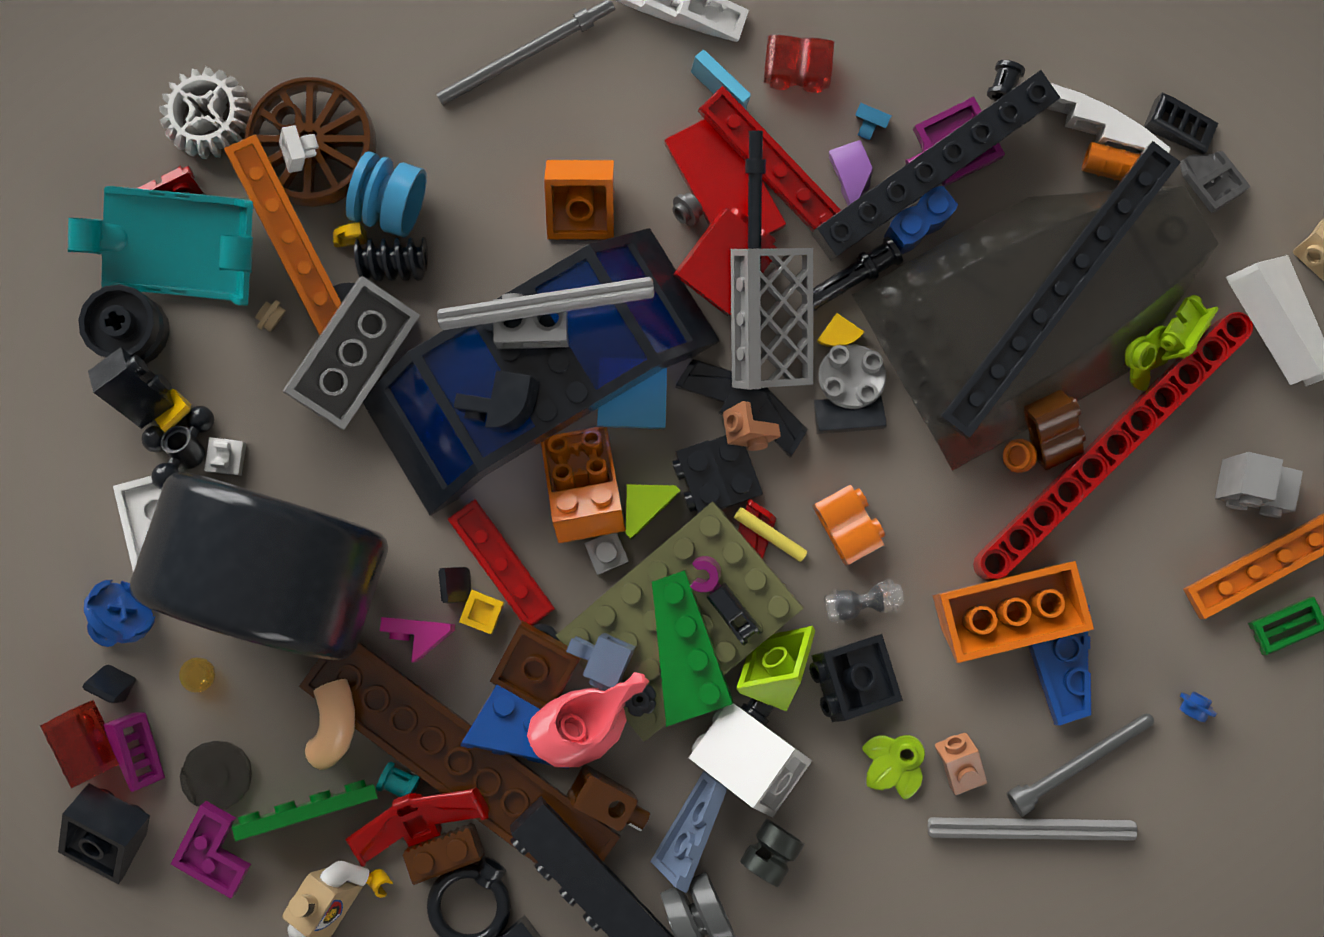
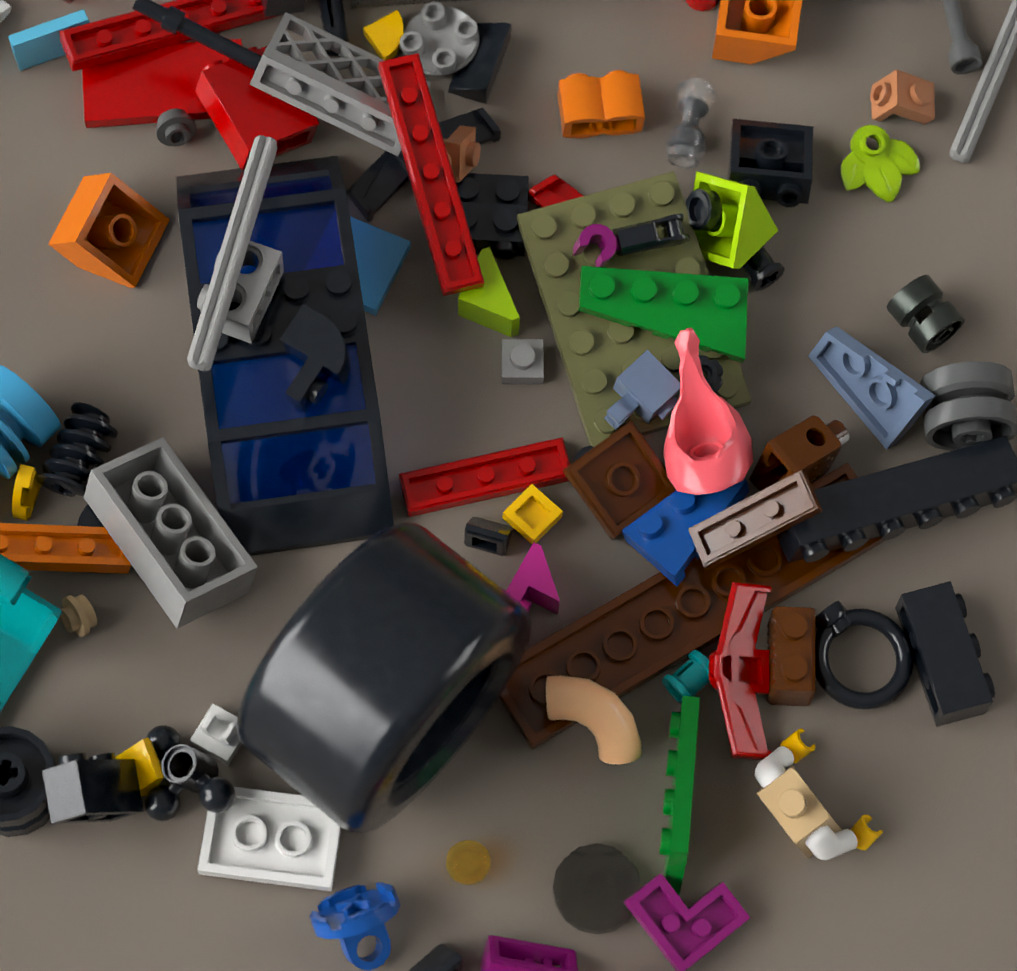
camera: 70 degrees left, 15 degrees down
orange slope [541,427,626,544] -> none
white slope [689,703,812,818] -> none
light yellow piece [734,507,807,562] -> none
none -> red tile [378,53,485,297]
none -> black tile [685,189,722,231]
none -> tile [688,470,823,569]

